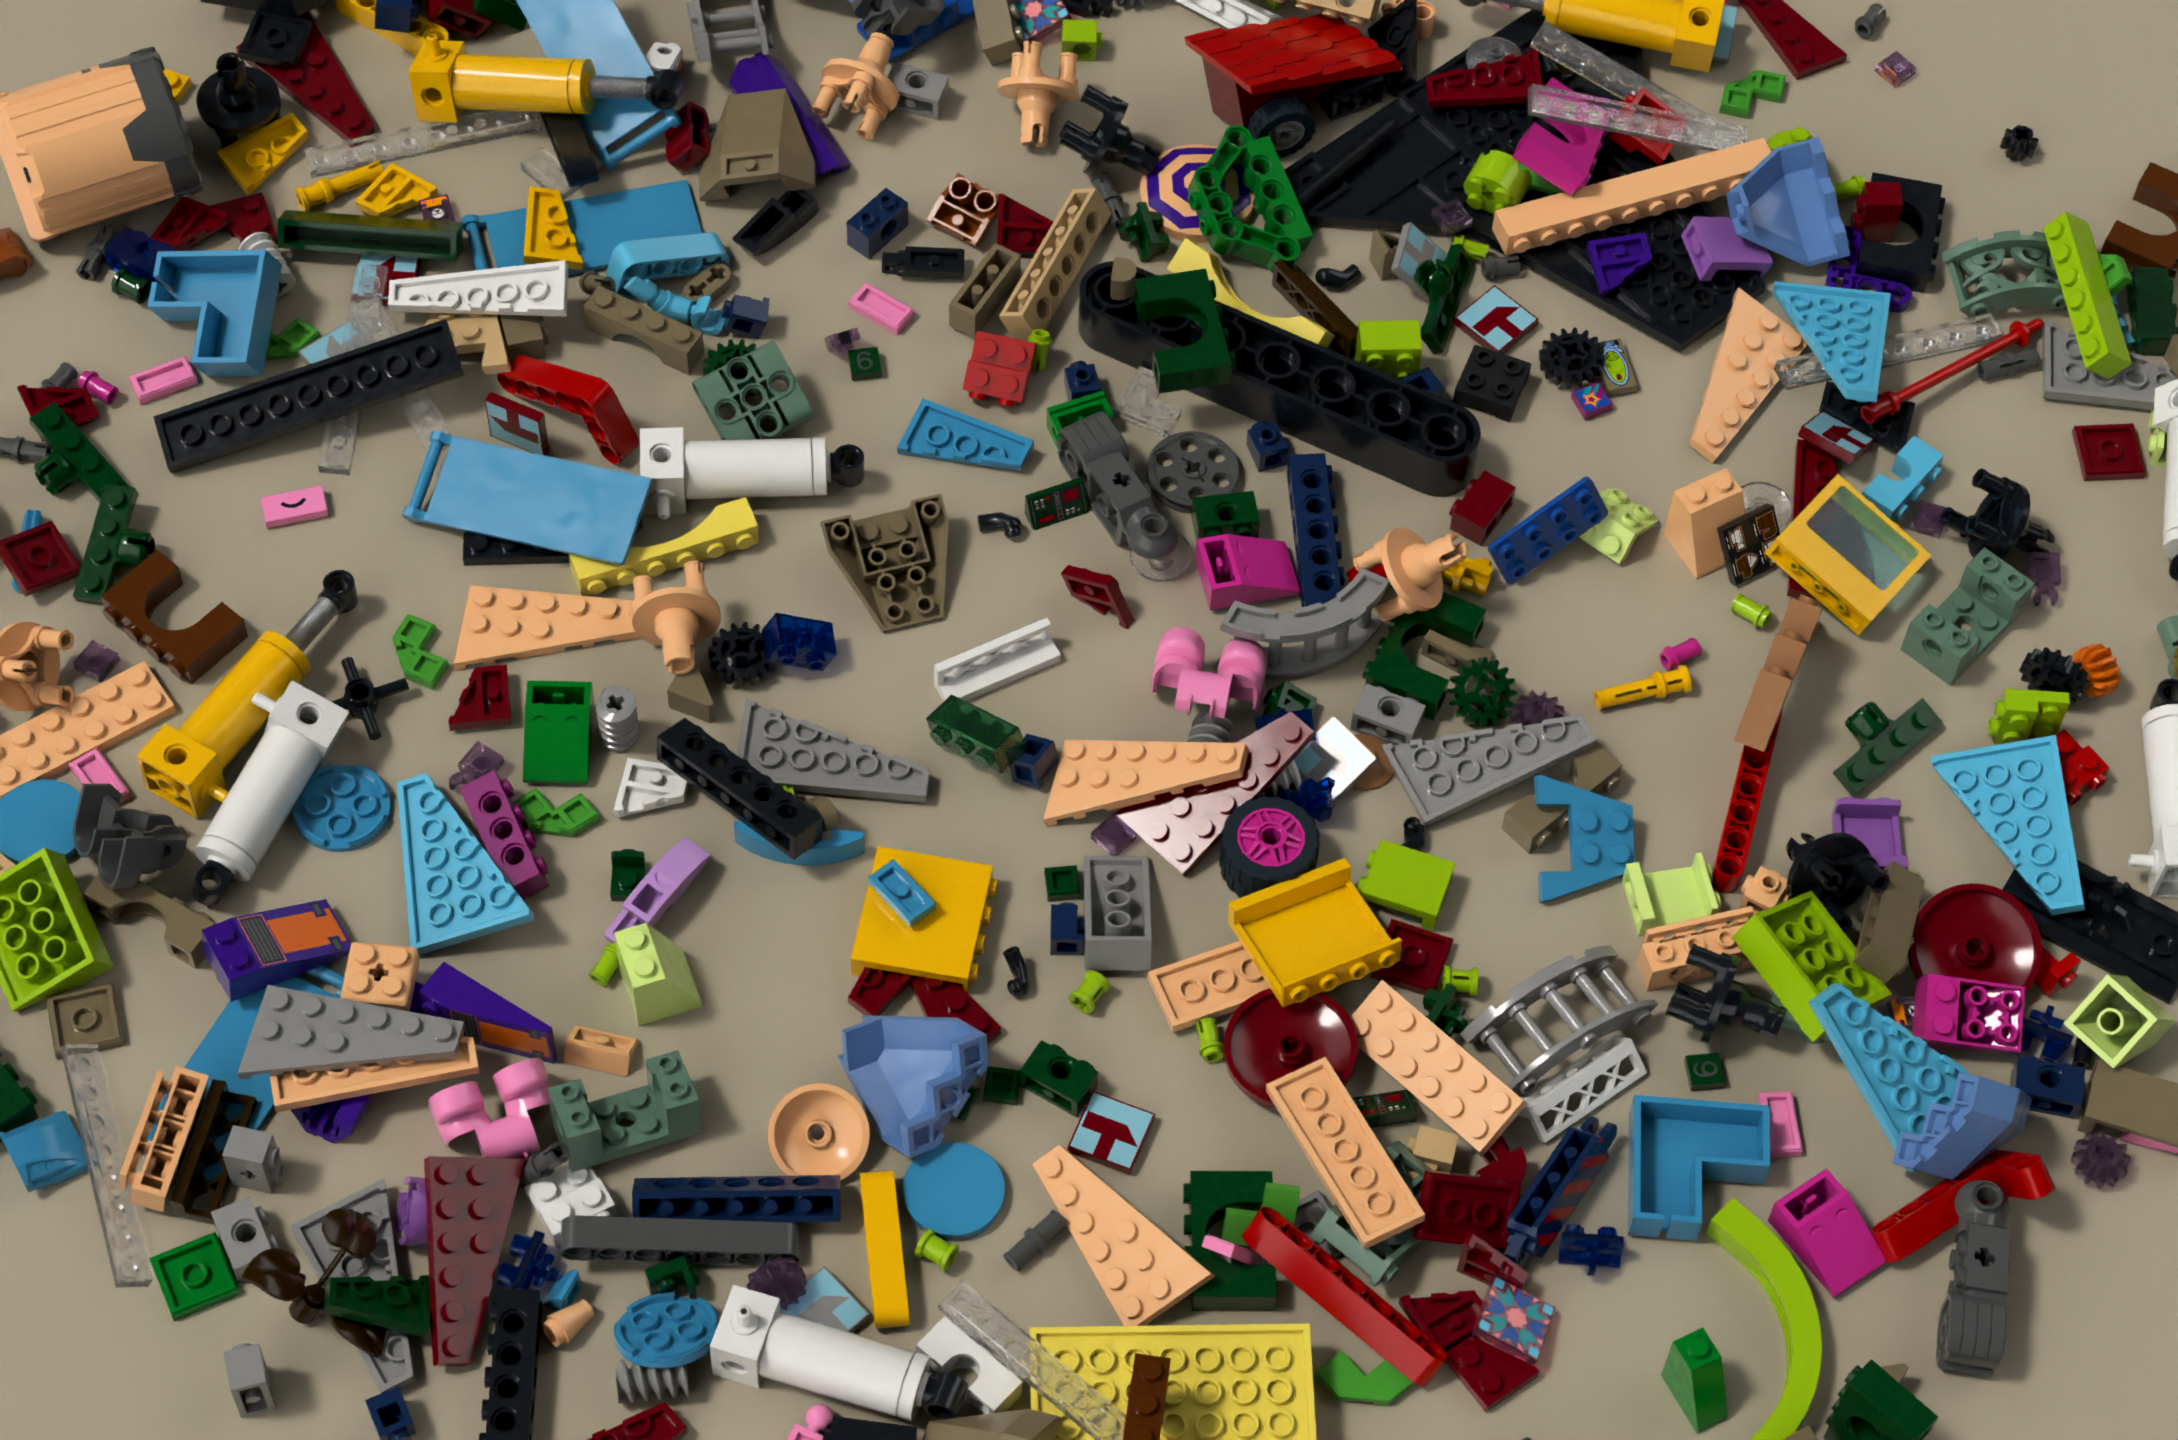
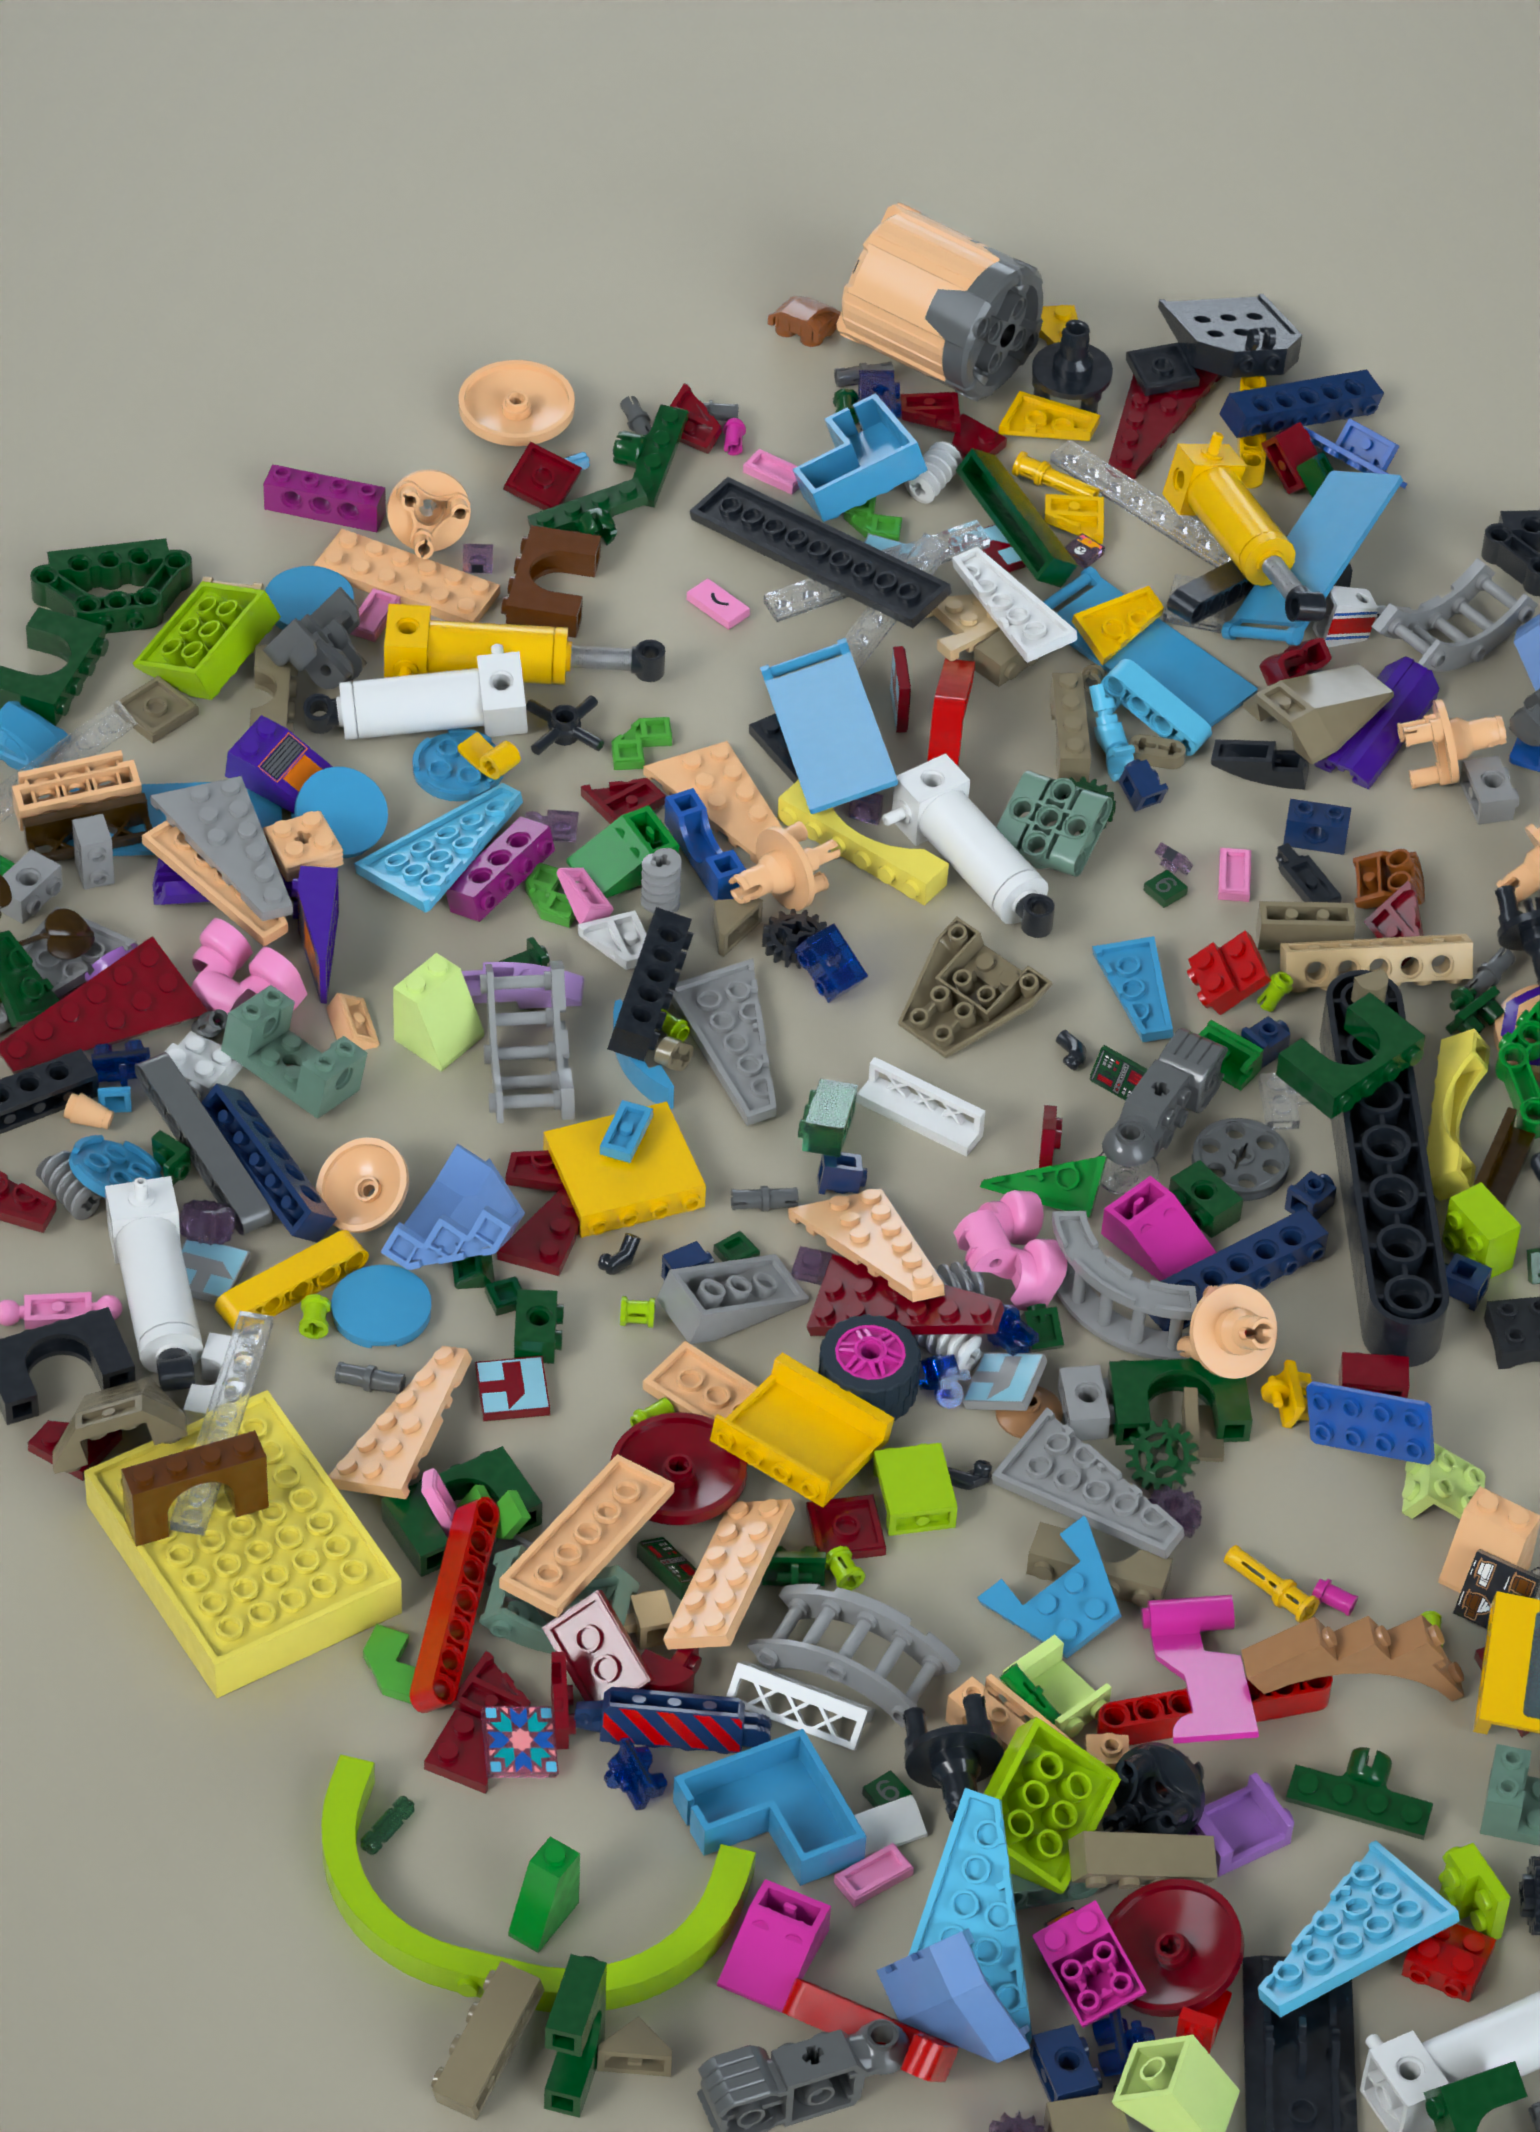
camera: 60 degrees right, 10 degrees down
none -> dark azure tile [294,767,388,858]
none -> yellow panel [457,732,521,780]
none -> light grey fence [480,960,575,1123]
none -> bright pink slope [556,868,614,924]
none -> blue arch [664,788,746,900]
none -> dark grey pin [731,1185,799,1212]
none -> white slope [854,1795,927,1858]
none -> green wing [980,1156,1108,1218]
none -> green pin [999,1663,1062,1725]
none -> door [1141,1594,1259,1744]

